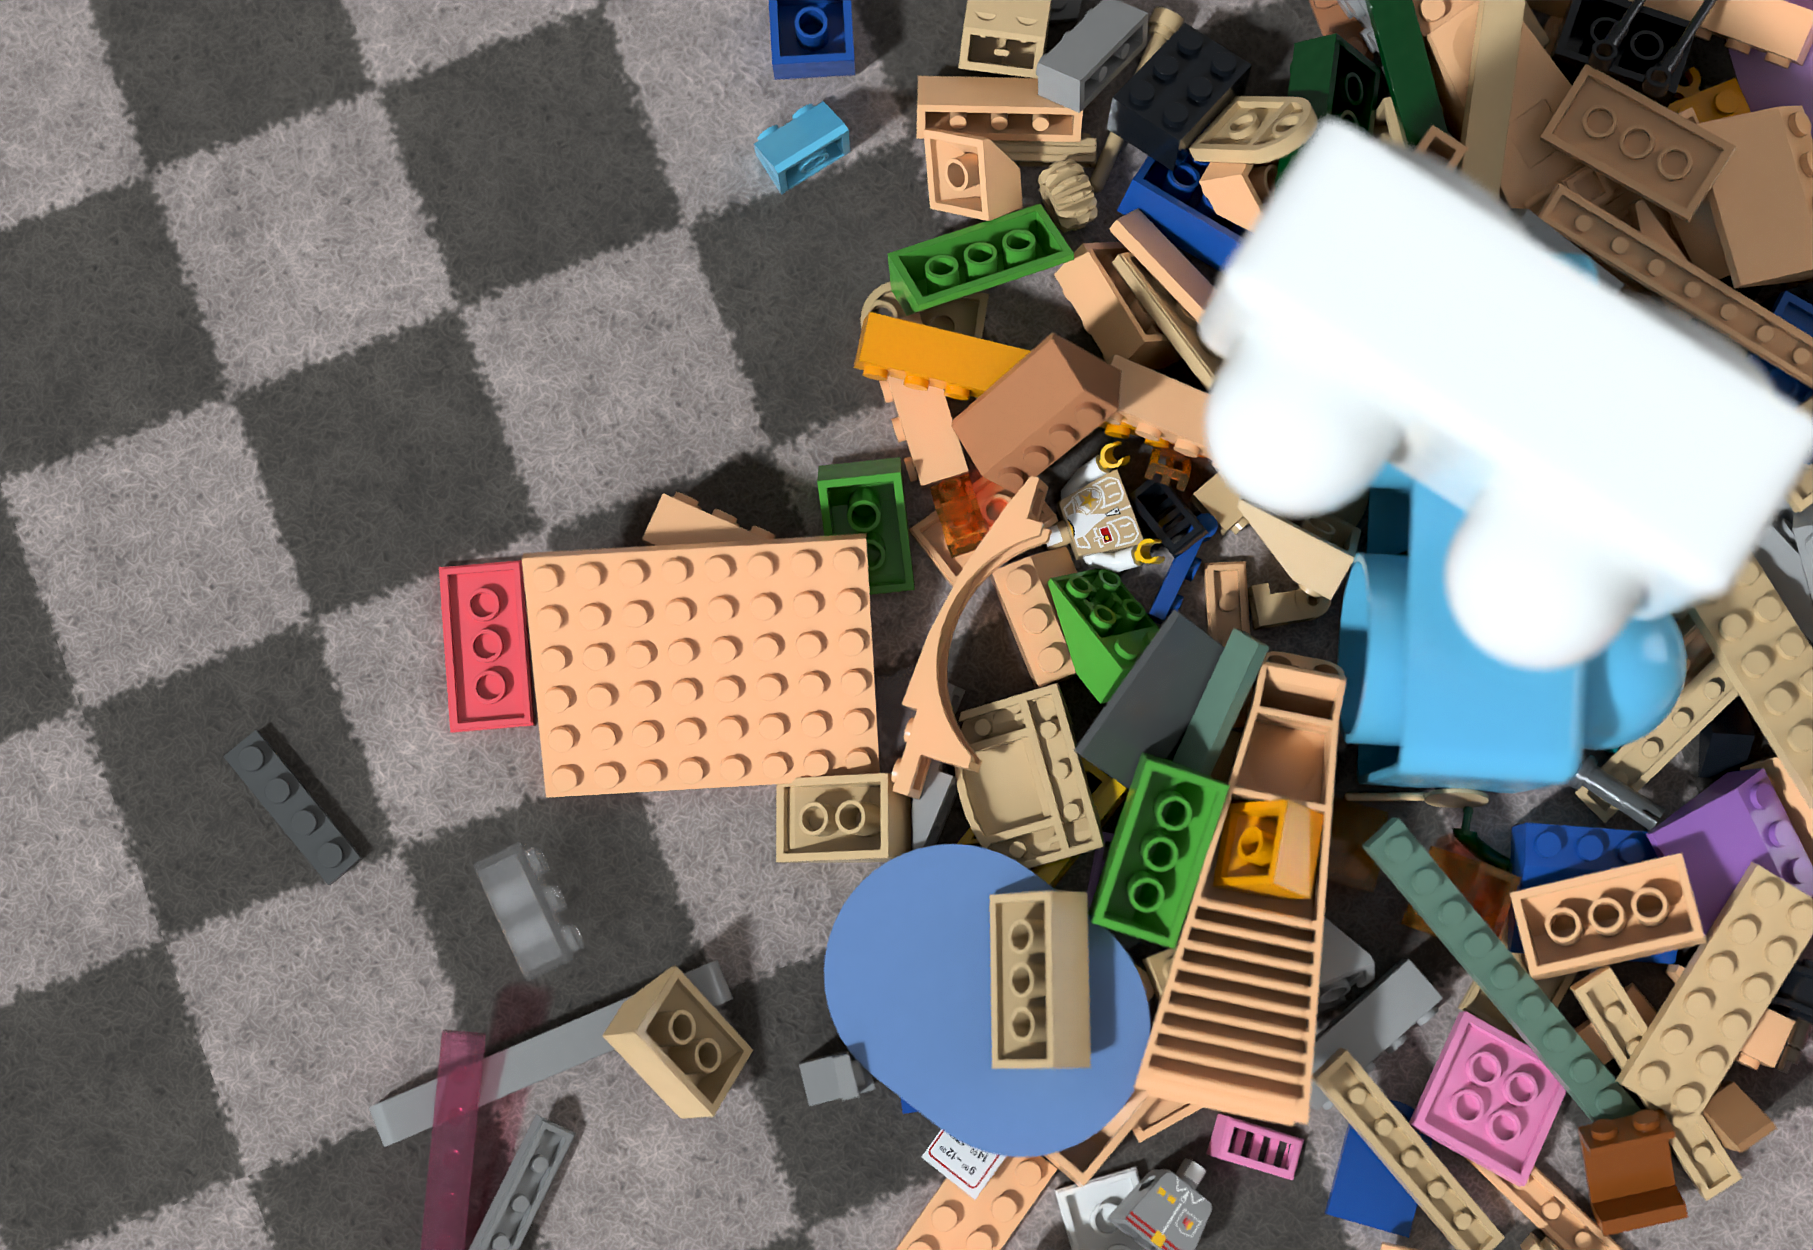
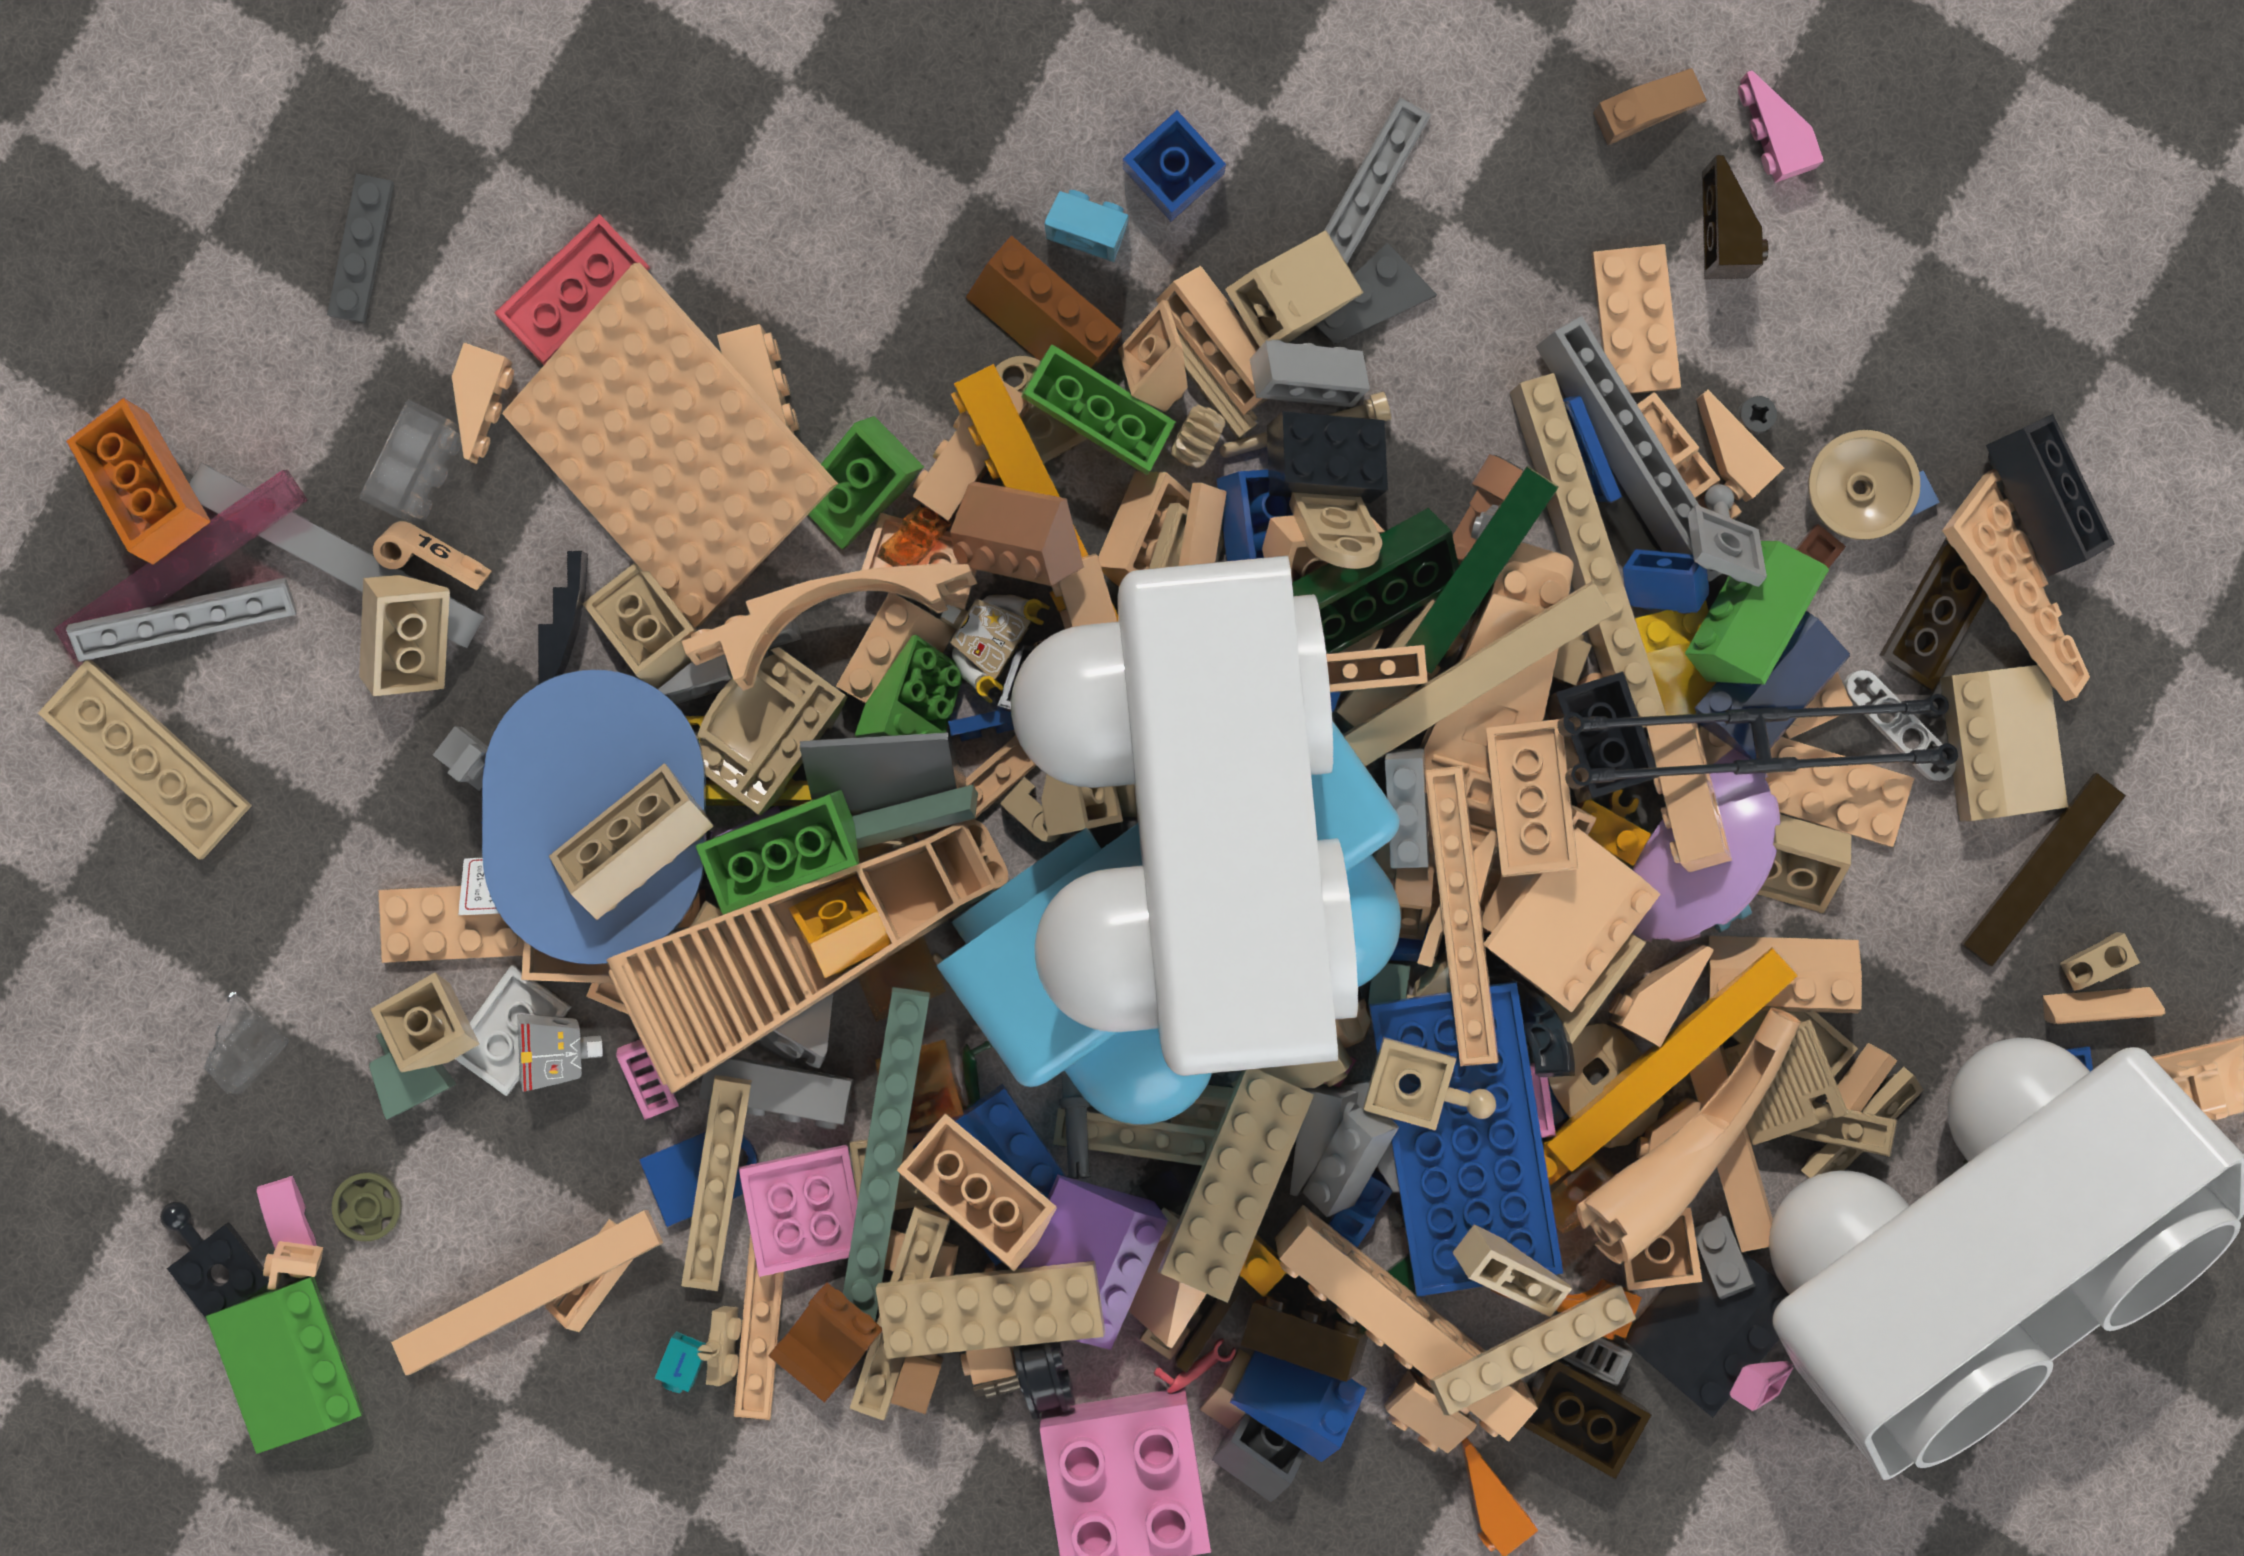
camera: 55 degrees right, 5 degrees up
none -> orange brick [66,398,211,565]
none -> light nougat door [373,521,491,590]
none -> light nougat slope [452,343,514,464]
none -> black slope [538,551,588,685]
none -> dark orange slope [966,235,1122,370]

